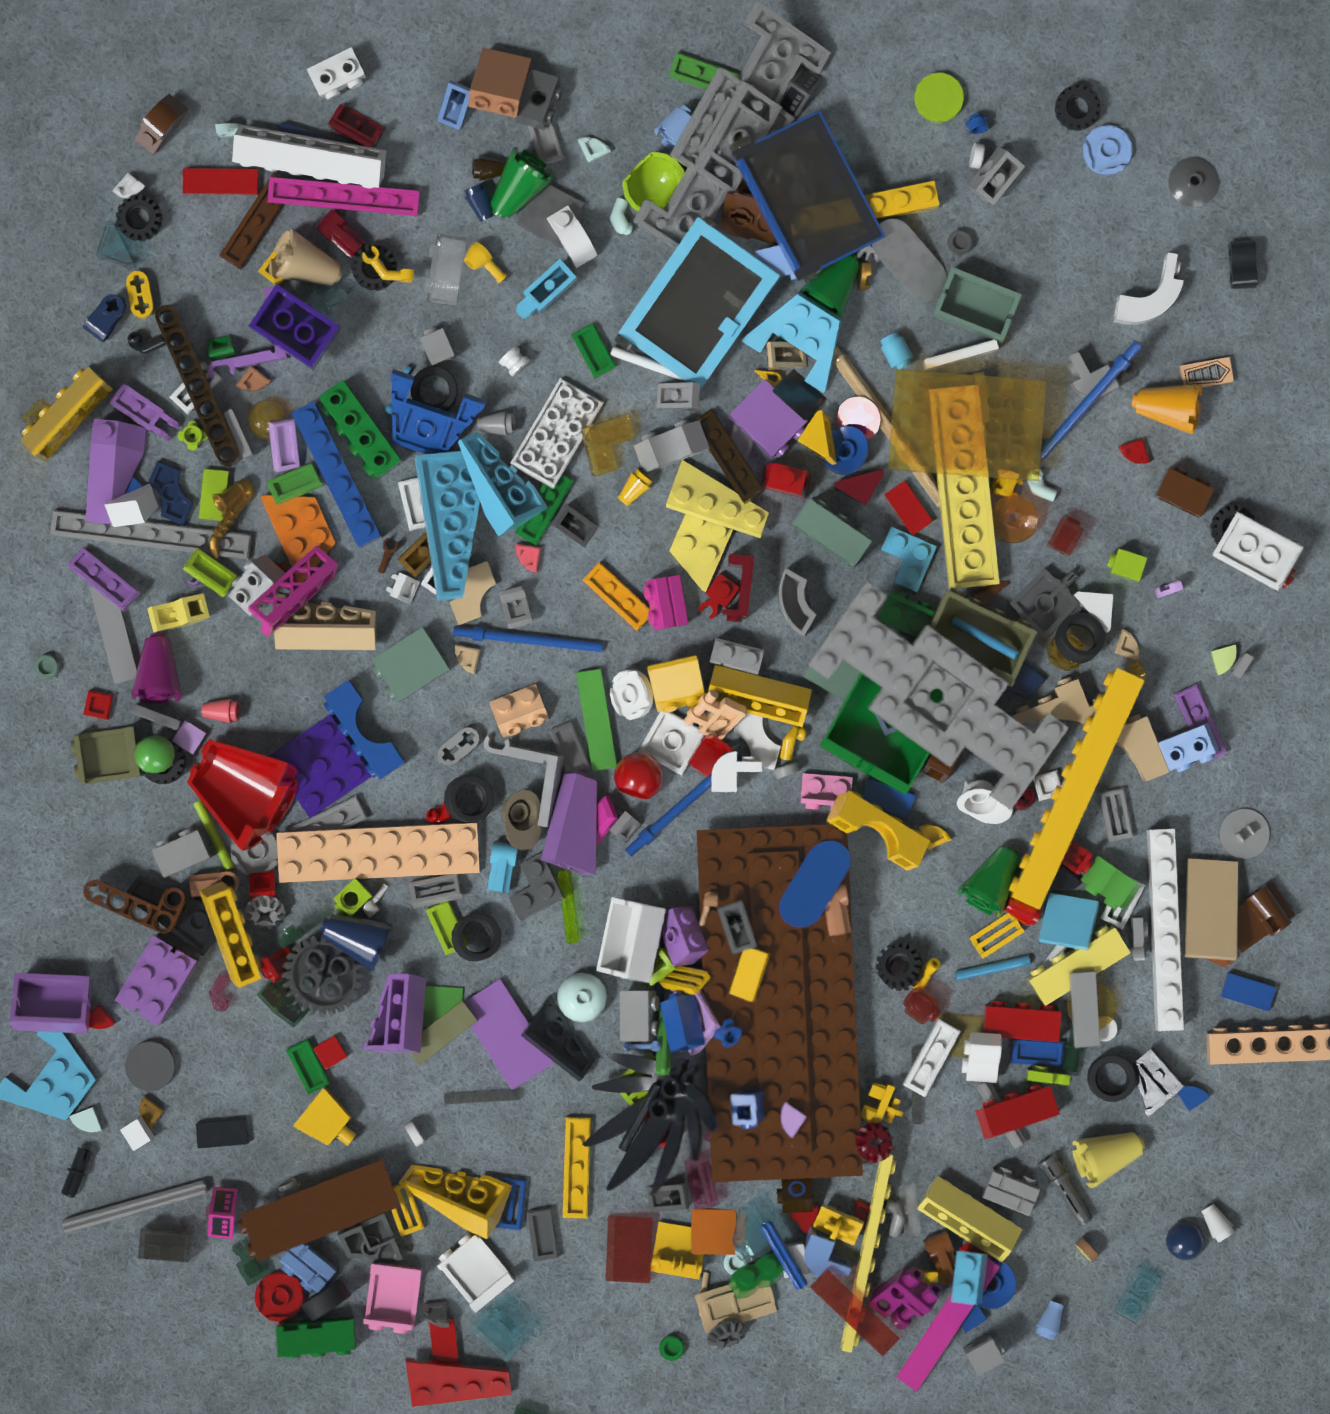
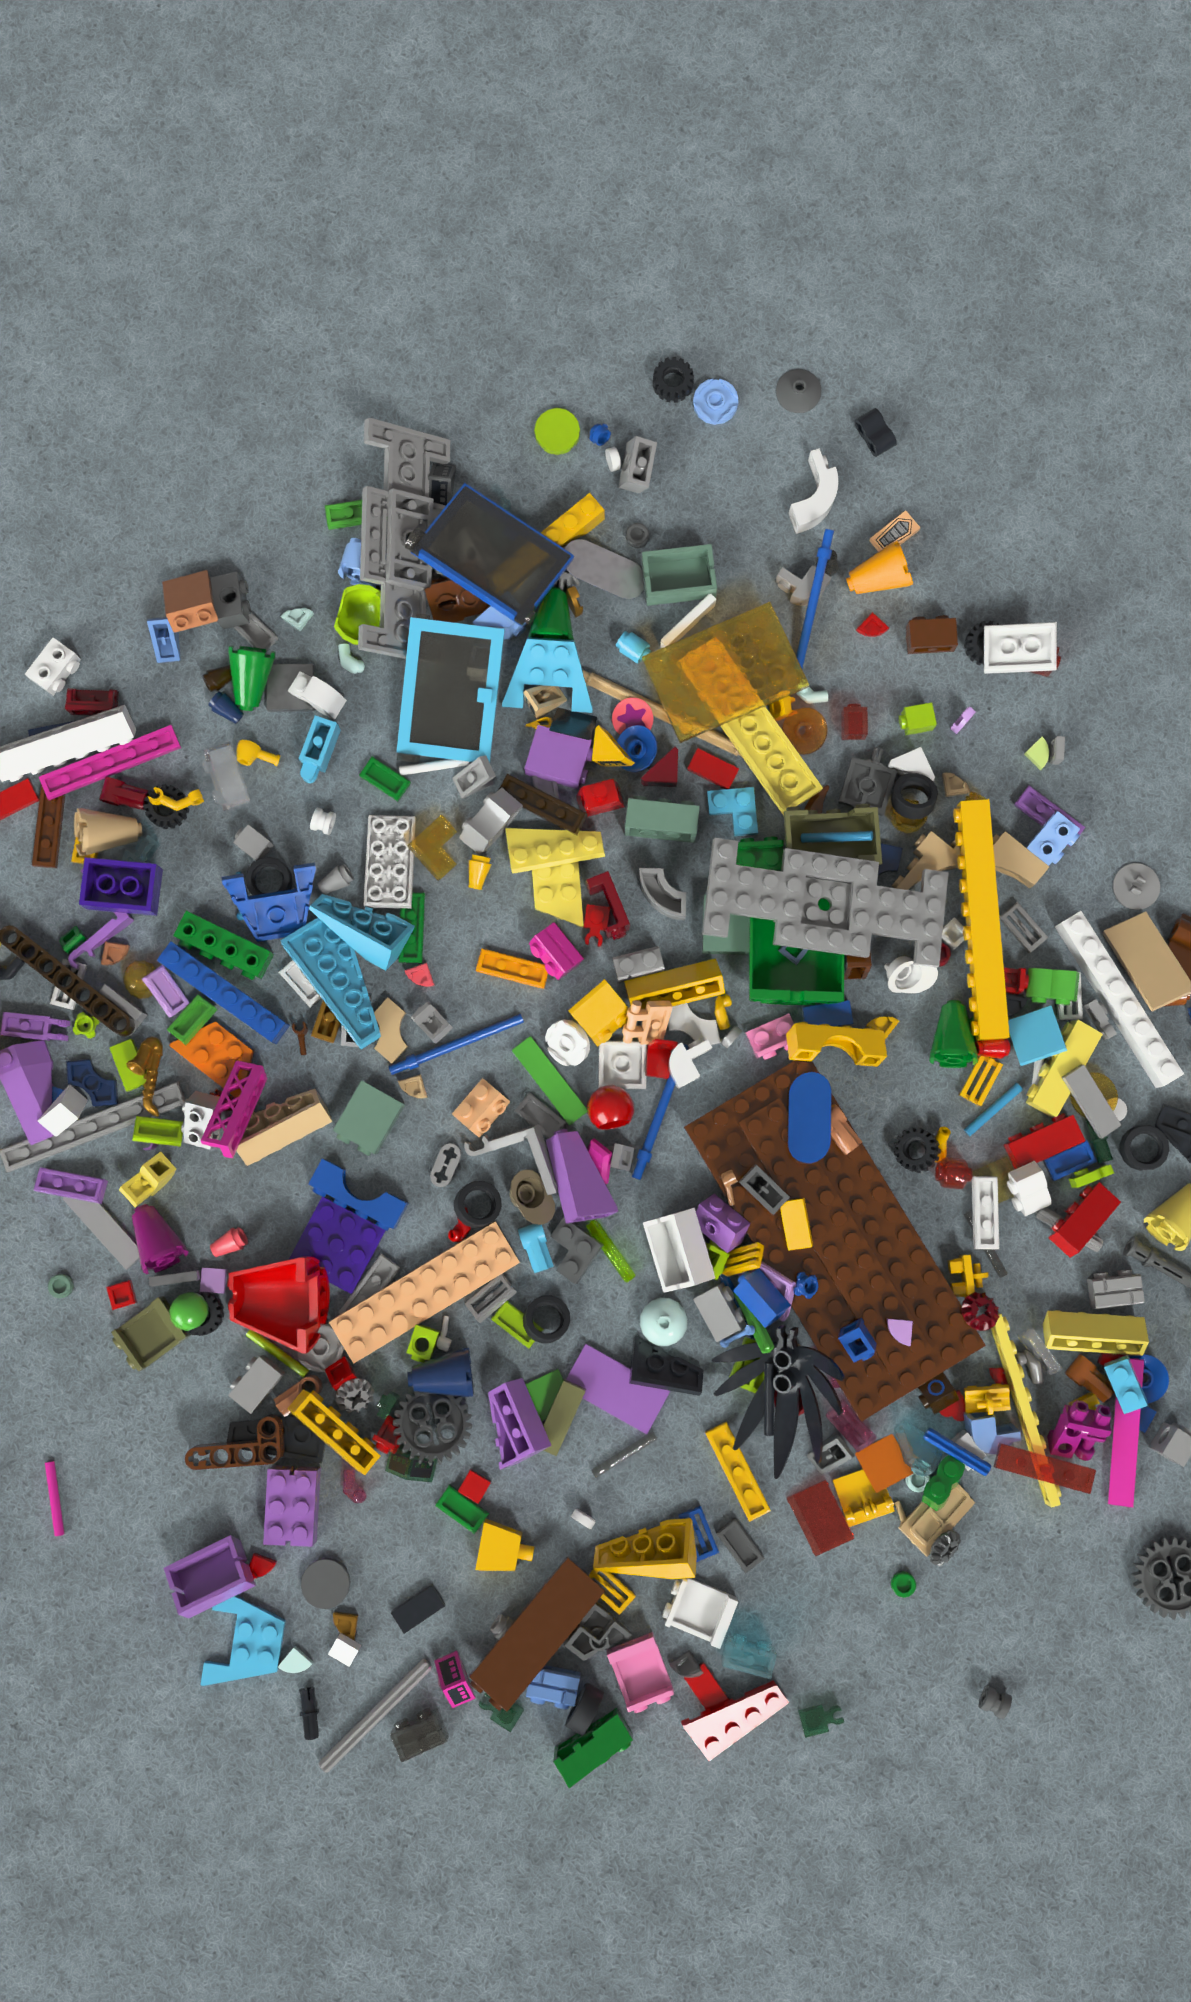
camera: 25 degrees left, 5 degrees down
red tile [254,1271,305,1322] -> none
white tile [386,573,420,604] -> none
dark grey slope [551,503,598,547] -> none

